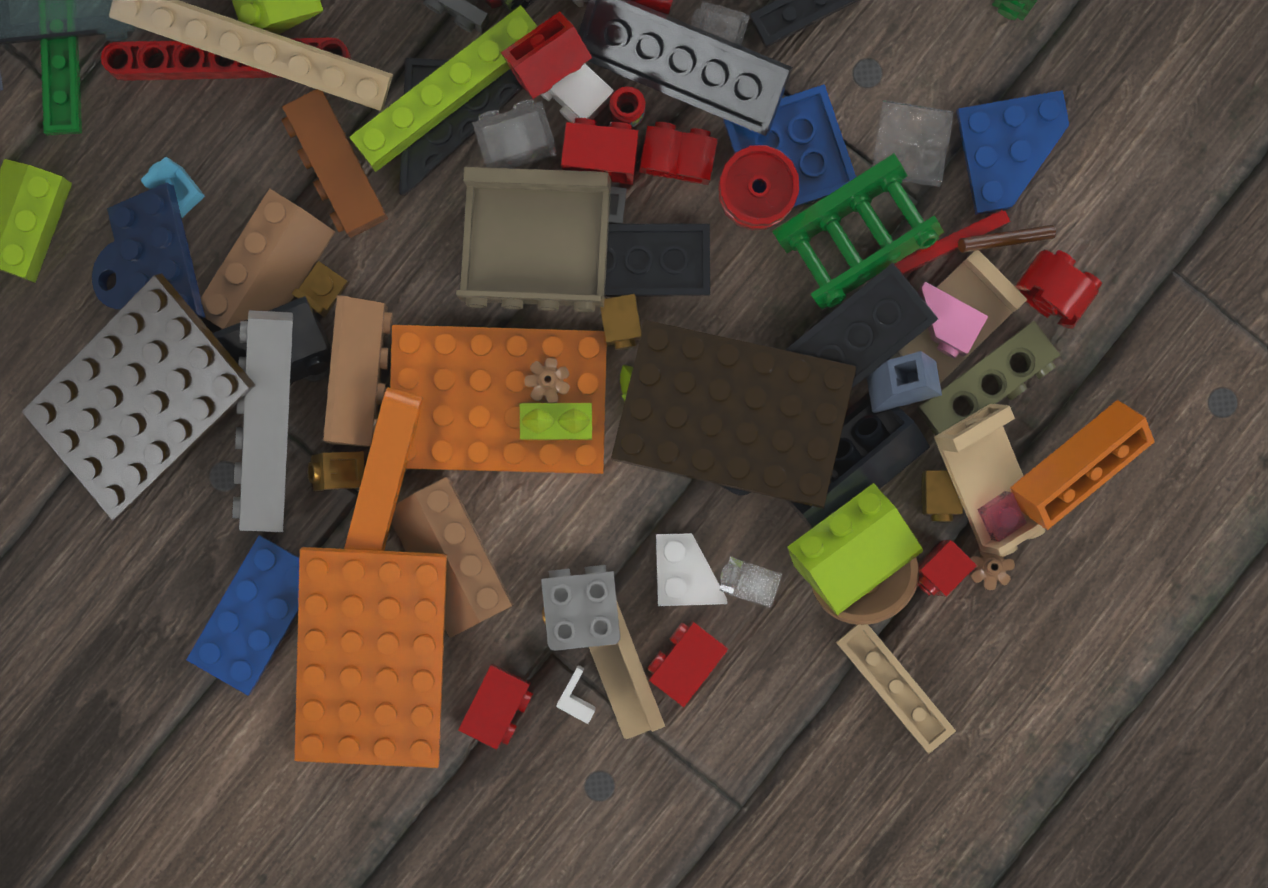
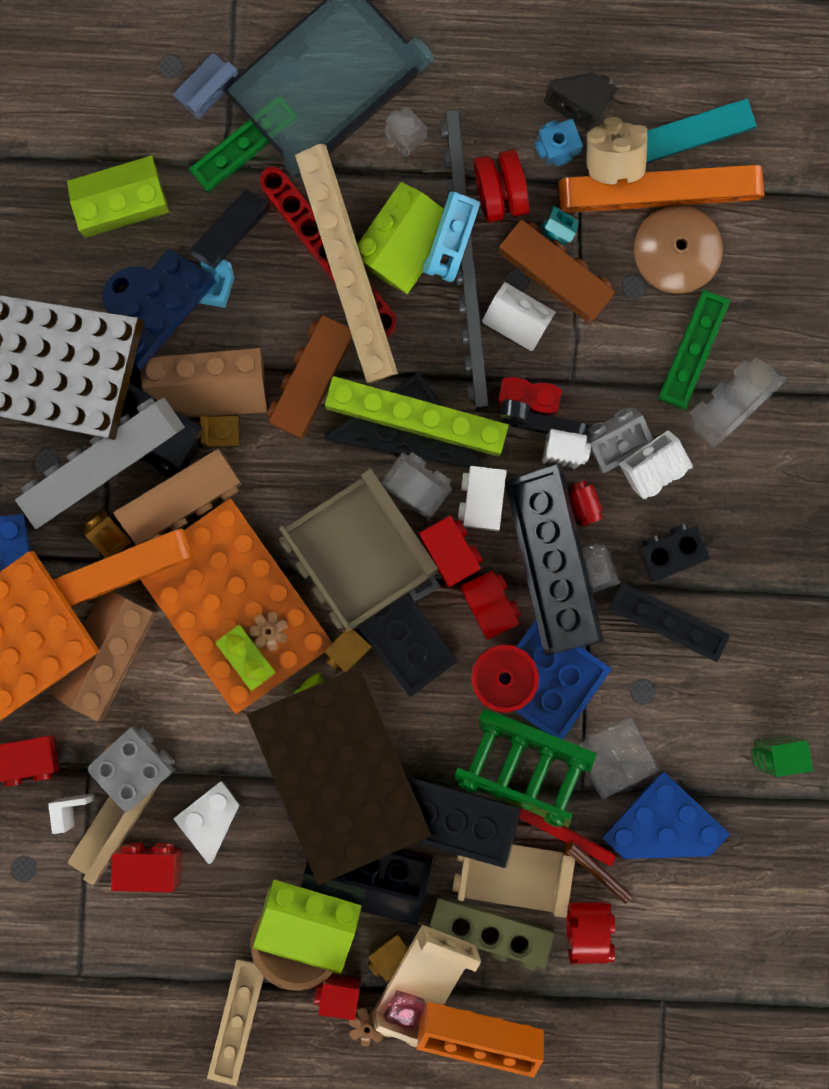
camera: 55 degrees right, 0 degrees up
red brick [501,11,592,99] -> none
red brick [610,86,646,127] -> none
clear brick [719,556,782,608] -> none
sand blue slope [867,351,942,413] -> none
bright pink slope [918,282,988,358] -> none
none -> black tile [190,189,270,269]

